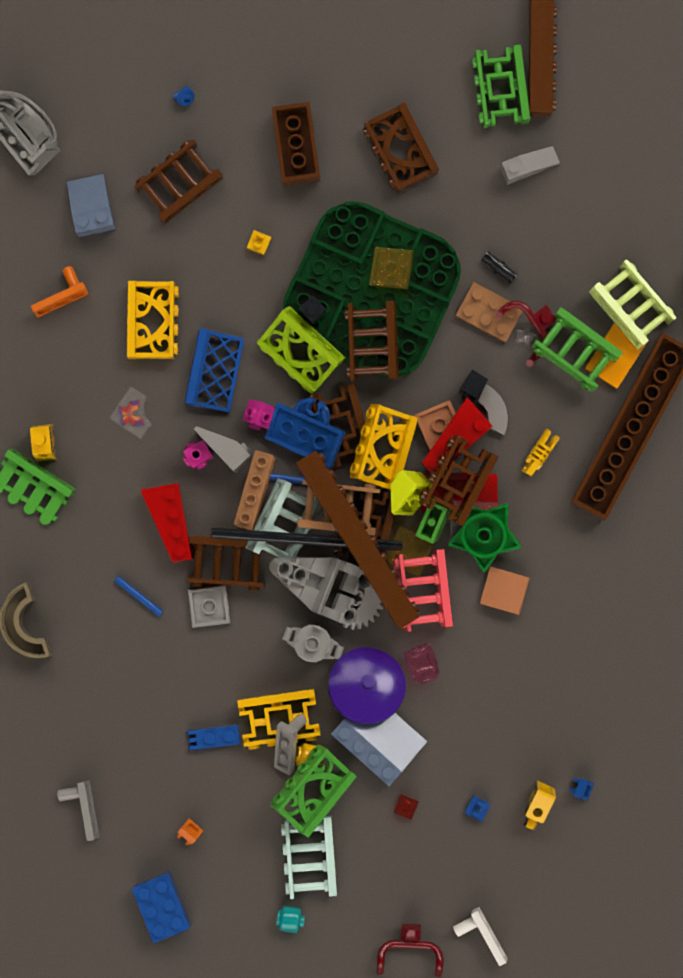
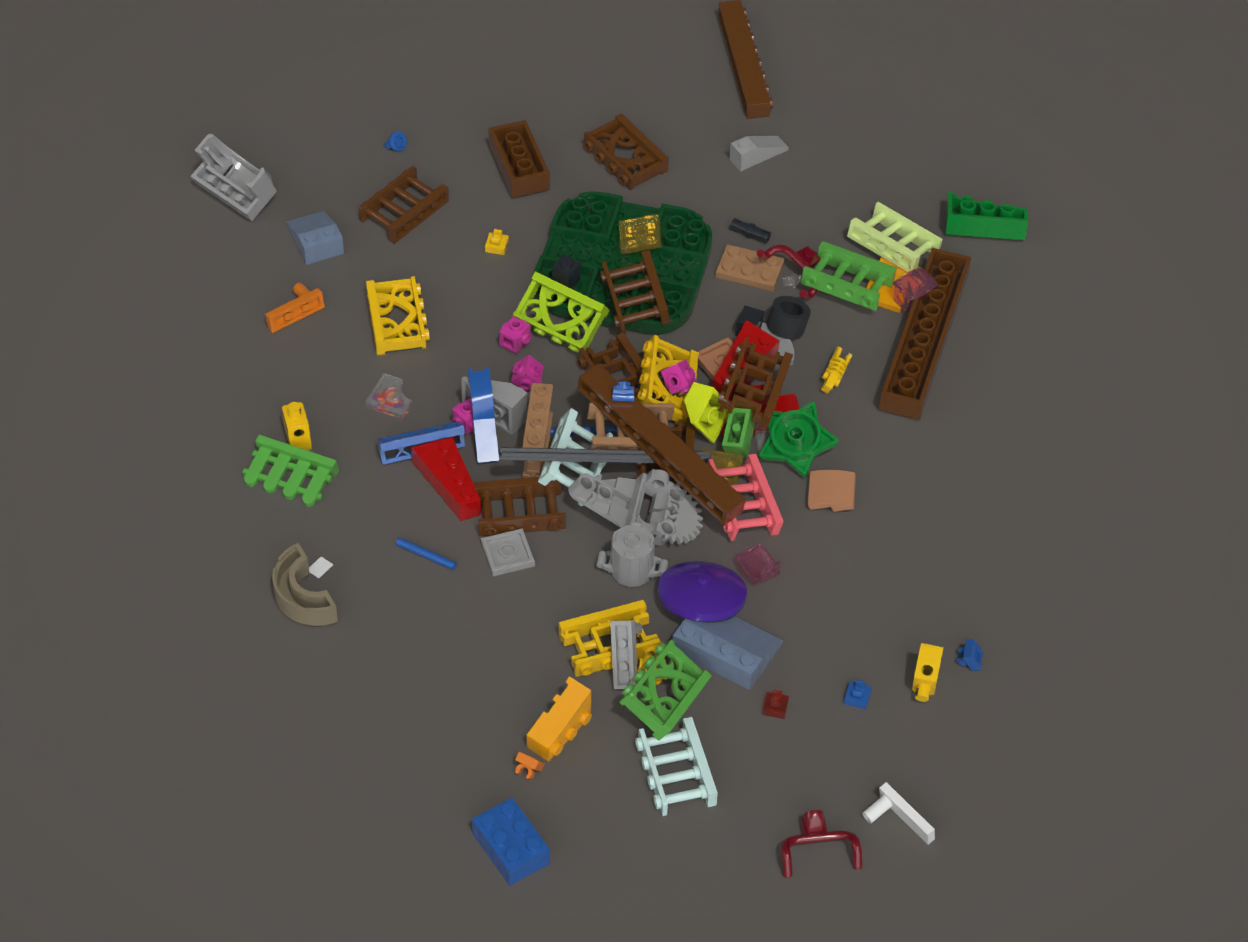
camera: 15 degrees left, 35 degrees down
light grey piece [57,780,100,841] -> none
blue fence [184,328,244,413] -> none
blue hinge [186,725,241,750] -> none
blue plate [264,398,345,468] -> none
teal head [276,906,305,933] -> none
bright green fence [472,45,530,128] -> none
none -> white sticker [309,557,333,578]
none -> fence [377,421,466,465]
none -> piece [468,367,499,464]
none -> dark pink brick [499,316,532,354]
none -> light orange wedge [527,676,592,762]
none -> blue plate [612,382,634,402]
none -> dark pink brick [661,359,697,394]
none -> black piece [767,296,811,339]
none -> clear pink piece [893,267,938,311]

